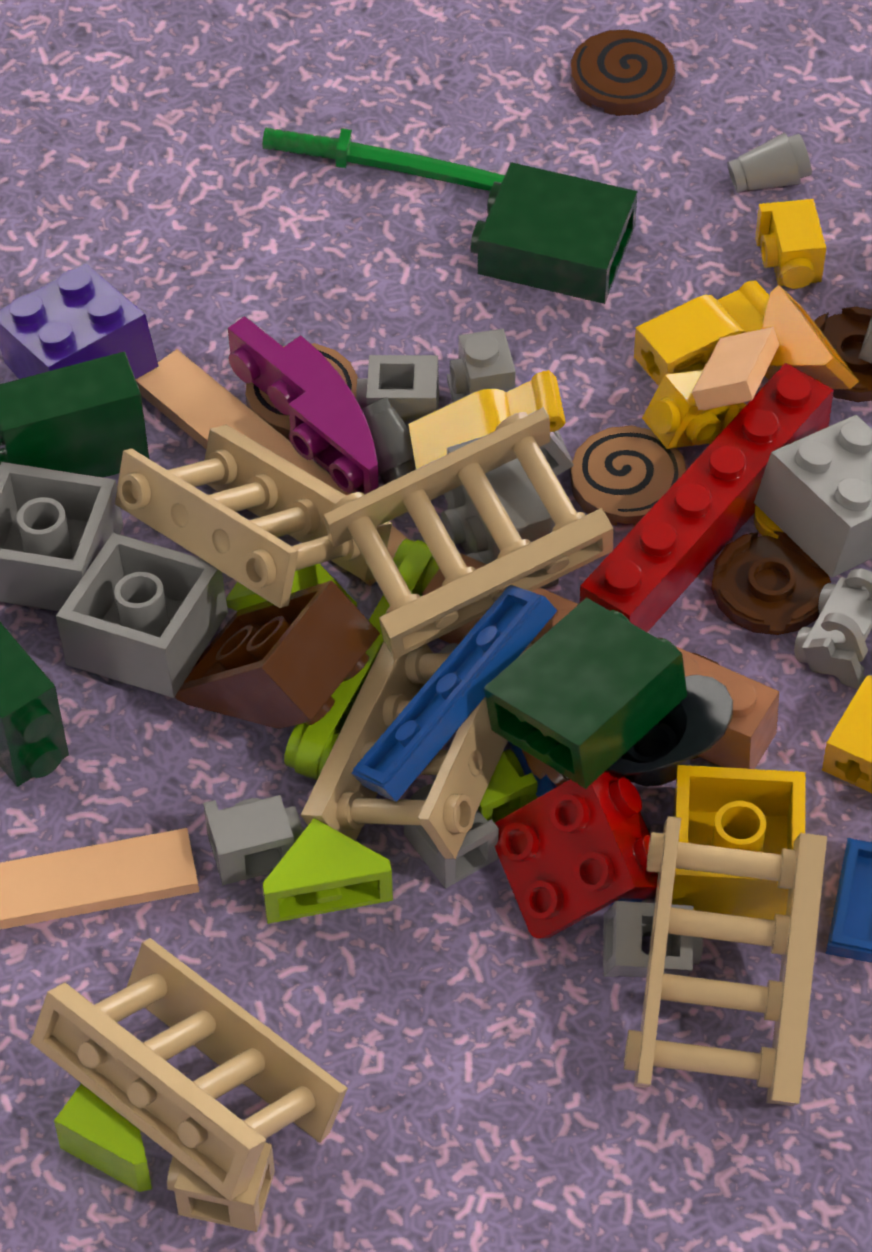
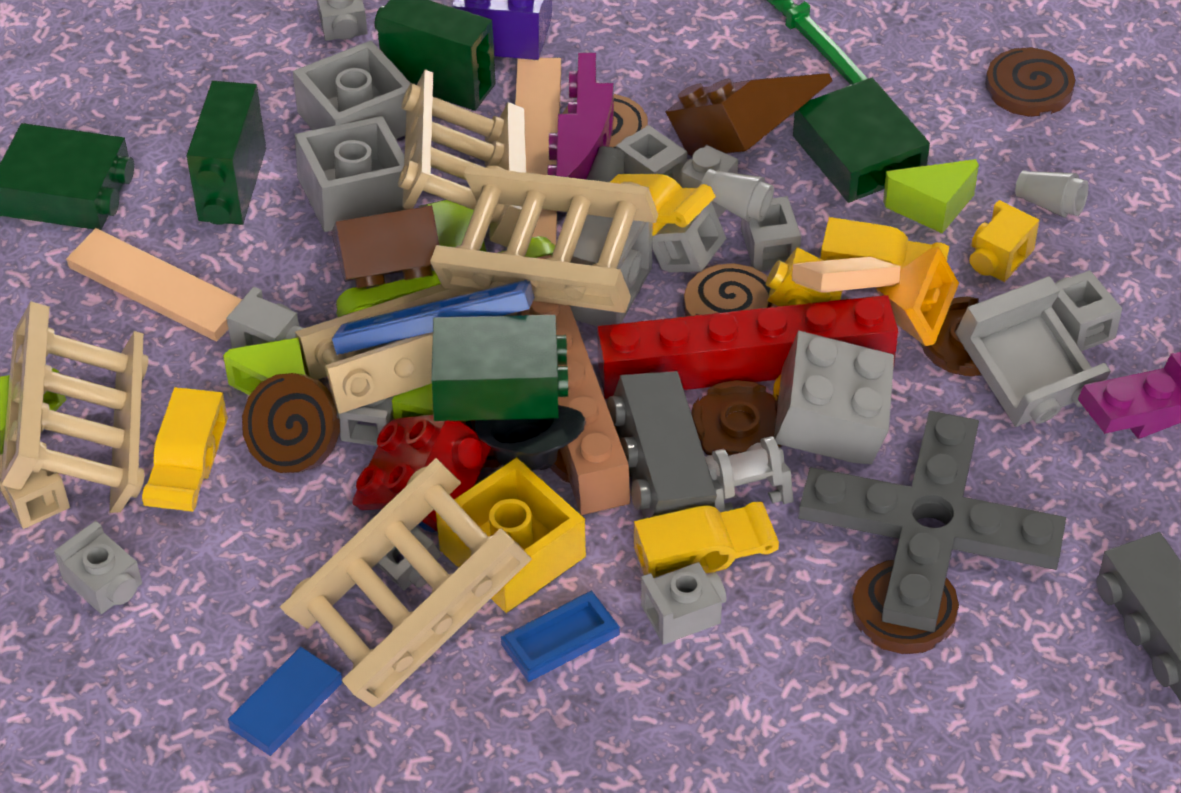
camera: 45 degrees right, 5 degrees down
none -> light grey brick [54,520,142,614]
none -> yellow piece [142,387,228,512]
none -> blue tile [228,646,343,756]
none -> reddish brown tile [242,373,340,473]
none -> dark grey brick [607,371,717,519]
none -> reddish brown slope [665,73,833,157]
none -> light grey cone [701,169,774,222]
none -> light grey brick [741,196,801,271]
none -> lime slope [883,159,979,234]

